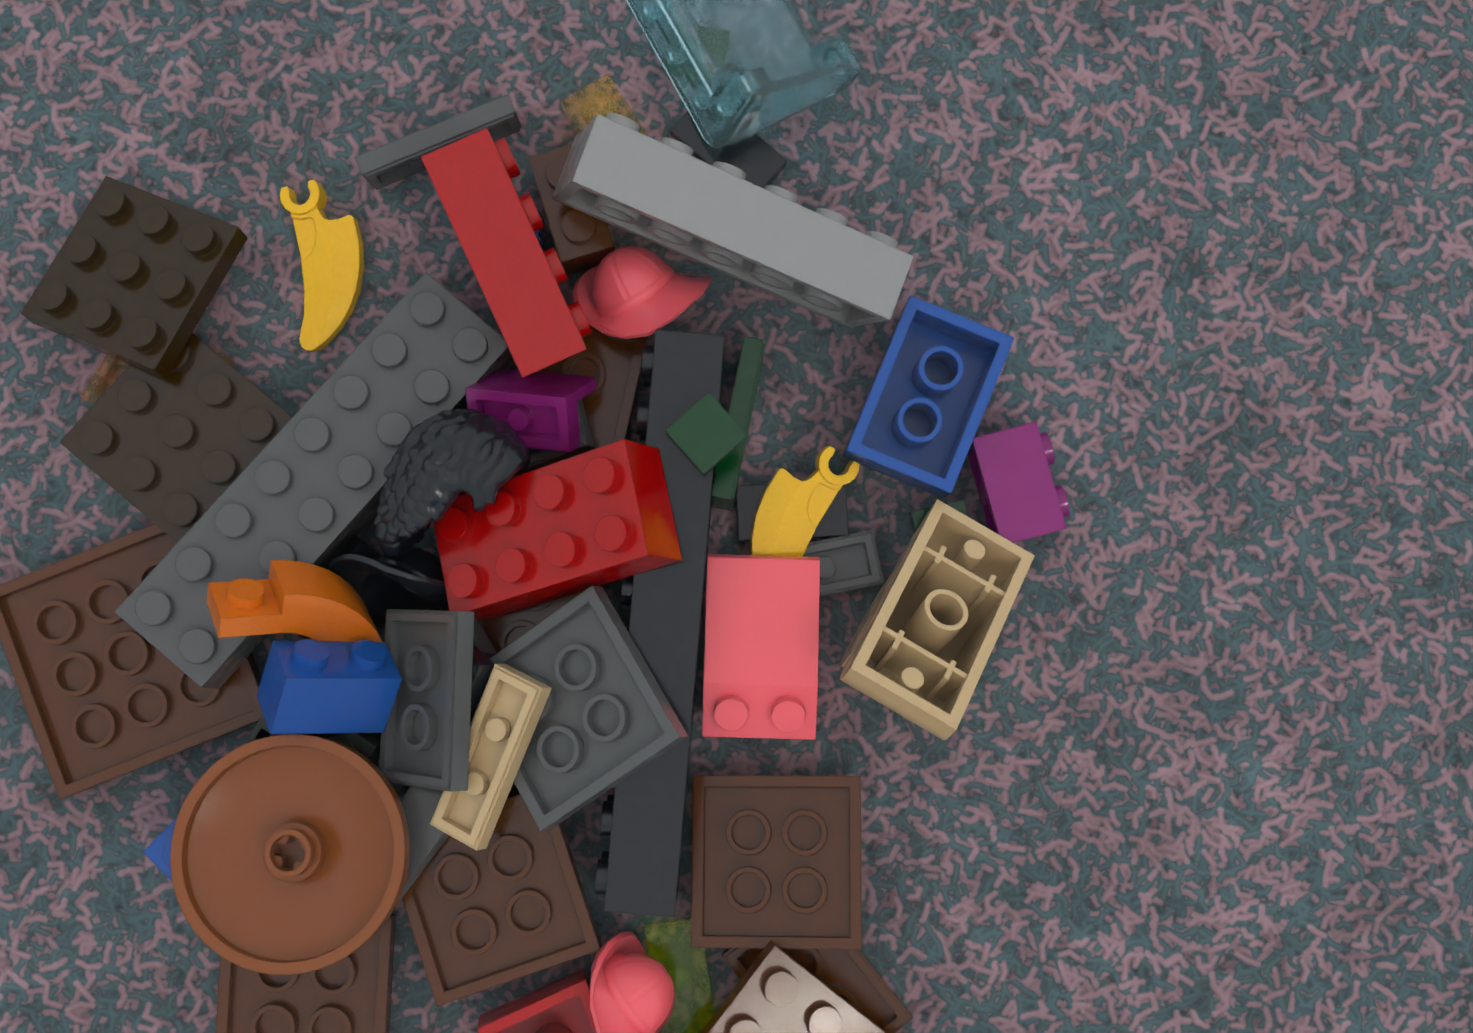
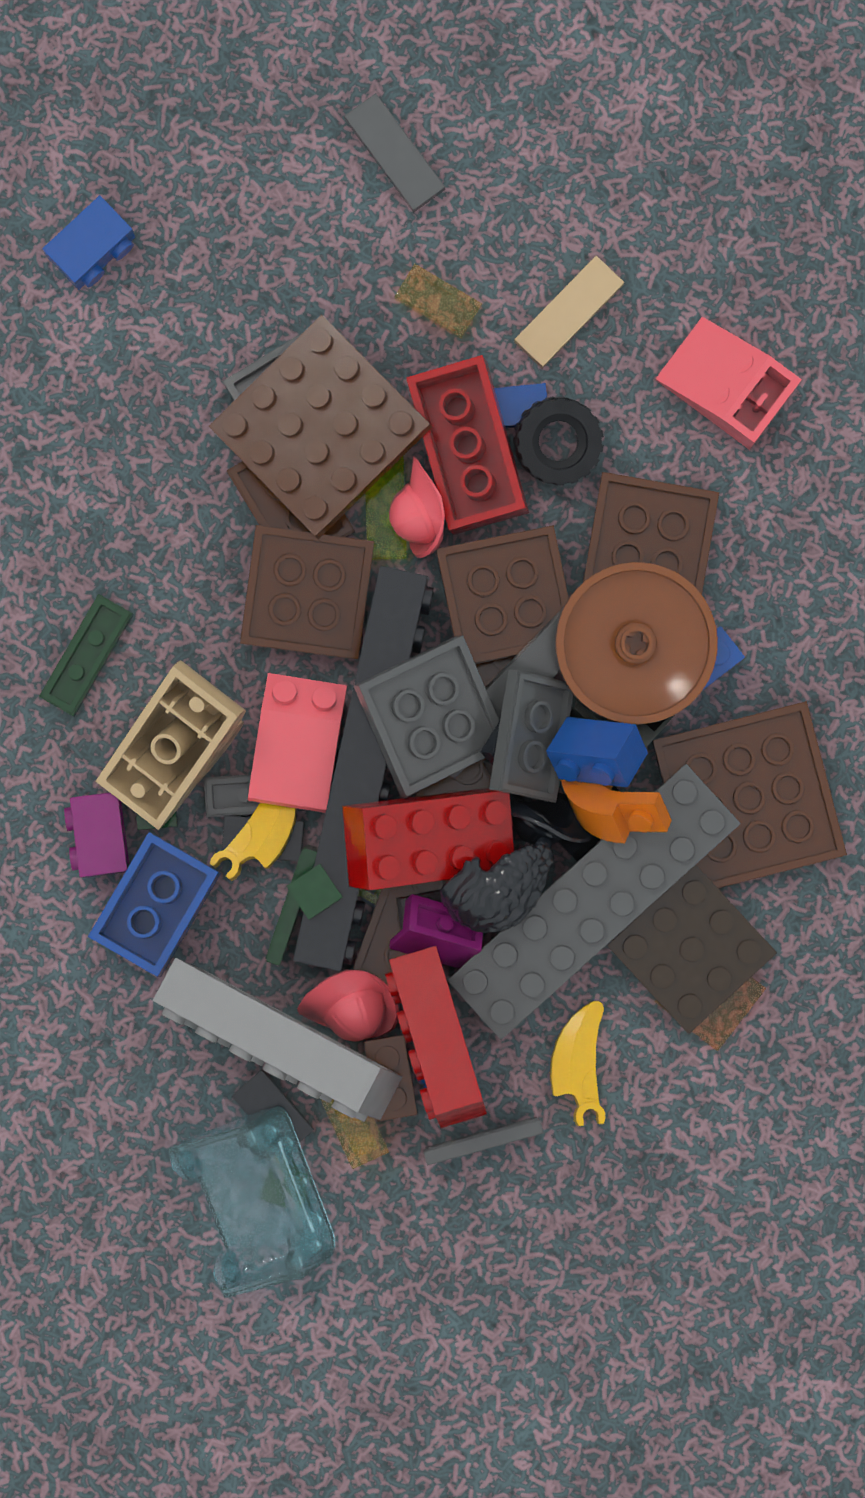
camera: 170 degrees left, 0 degrees up
dark brown plate [21,176,248,379] -> none
tan tile [430,664,552,851] -> none
none -> dark green tile [39,594,134,717]

